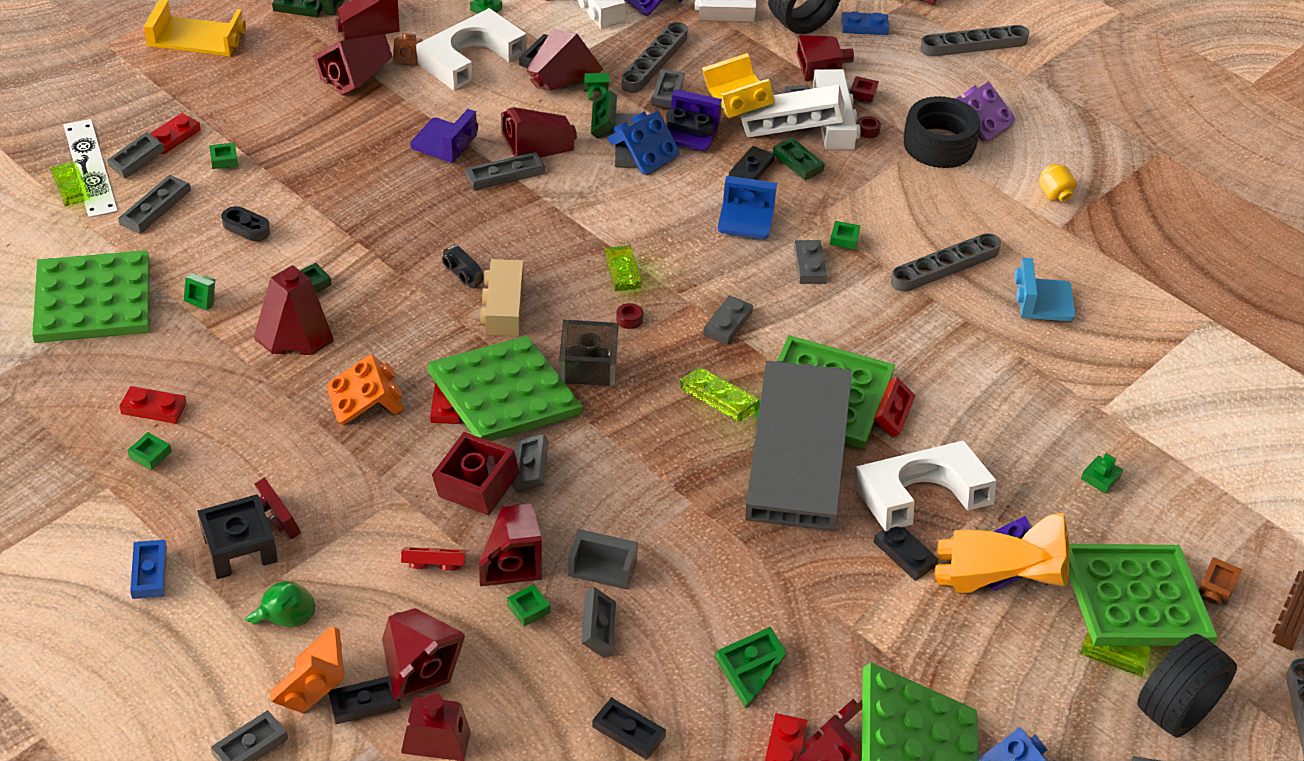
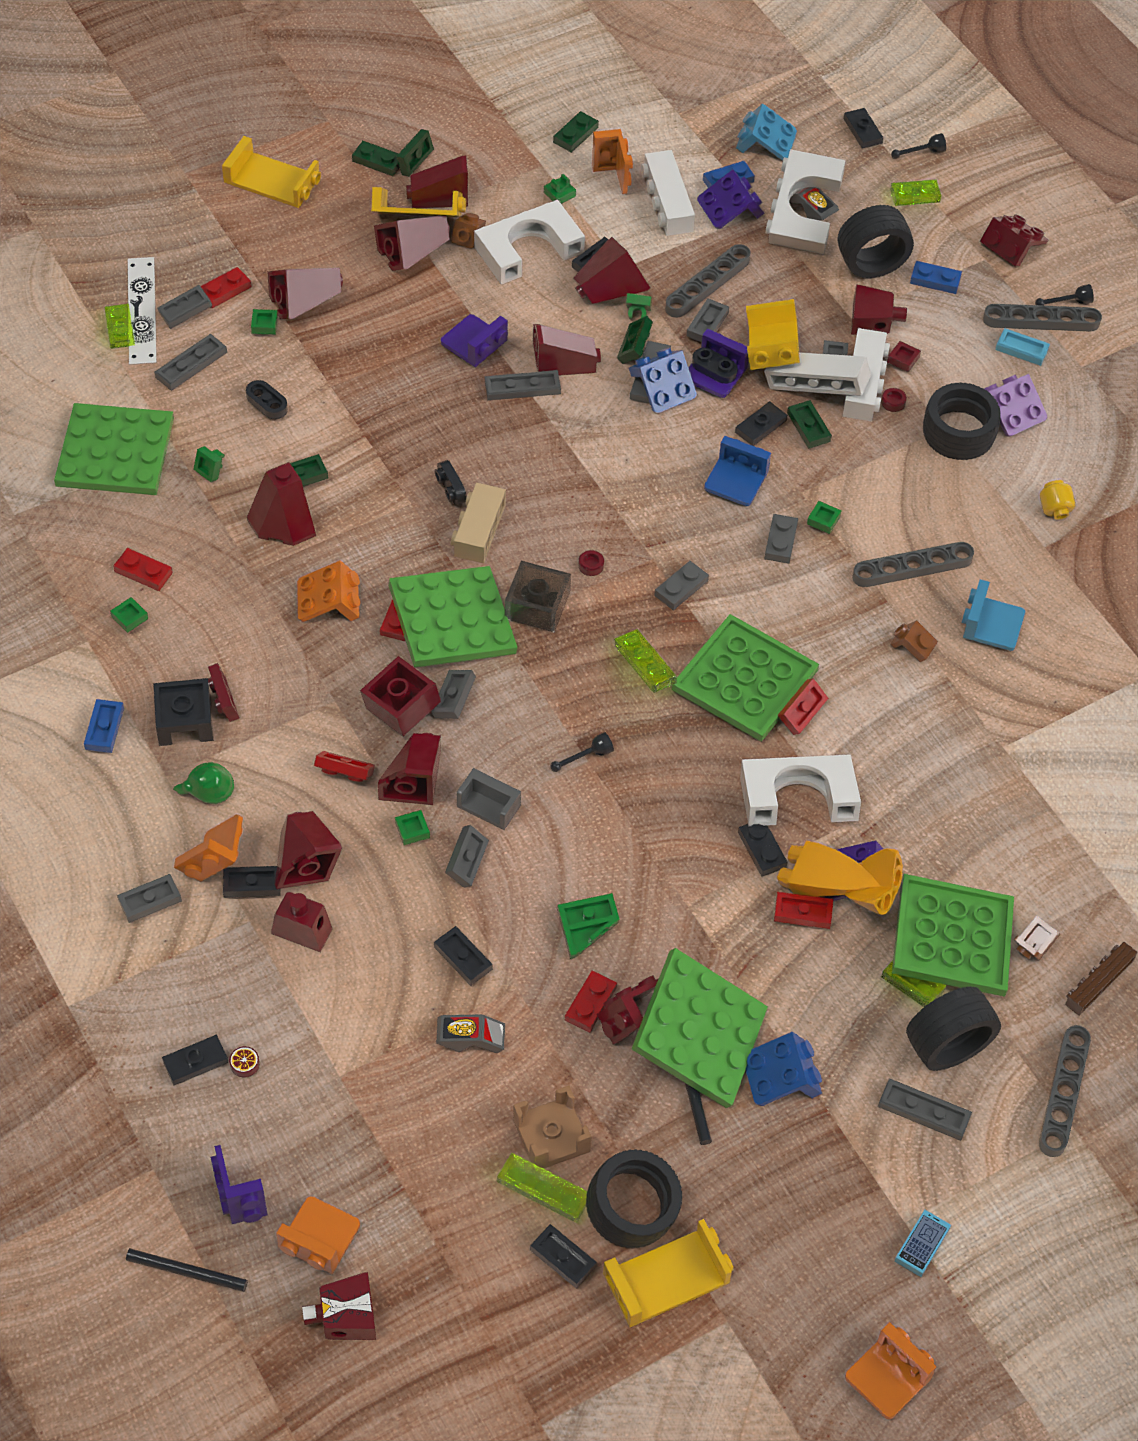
camera: 15 degrees right, 10 degrees up
clear neon green plate [604,245,642,292] -> none
dark grey brick [745,361,852,531] -> none
green tile [1081,453,1123,493] -> none
none -> slope [267,268,343,319]
none -> yellow panel [371,187,466,218]
none -> black hinge [550,732,614,772]
none -> red plate [774,891,834,929]
none -> dark orange bracket [890,620,938,662]
none -> medium azure tile [995,328,1050,366]
none -> black hinge [1035,284,1094,306]

